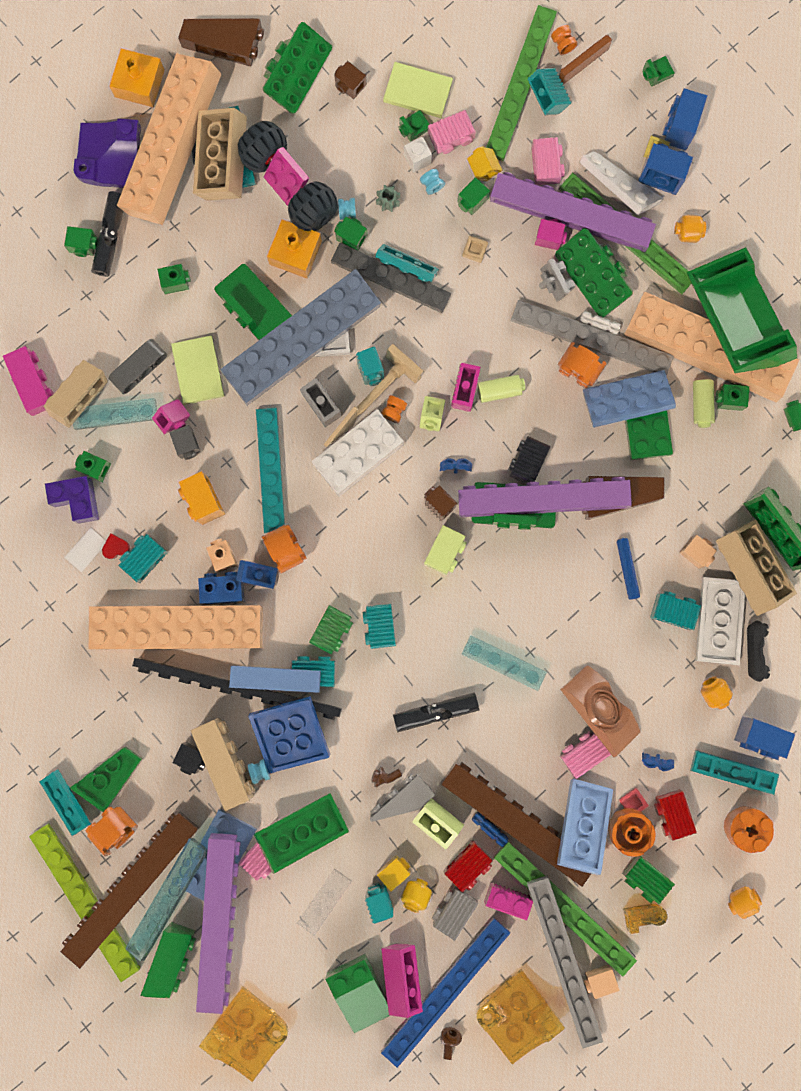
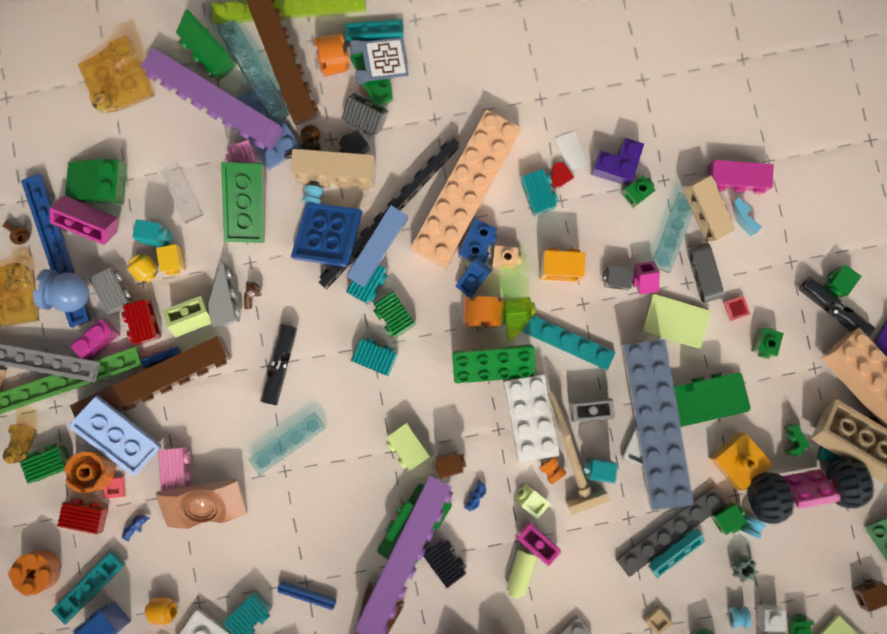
camera: 125 degrees right, 0 degrees up
none -> medium blue tile [33,269,90,312]
none -> dark brown bar [284,139,321,159]
none -> reddish brown plate [301,124,320,143]
none -> dark grey brick [341,93,389,135]
none -> flag [350,38,409,84]
none -> green bracket [452,345,535,384]
none -> clear neon green slope [503,297,535,343]
none -> tile [723,296,750,321]
none -> medium azure slope [734,197,762,236]
none -> green bracket [784,423,810,457]

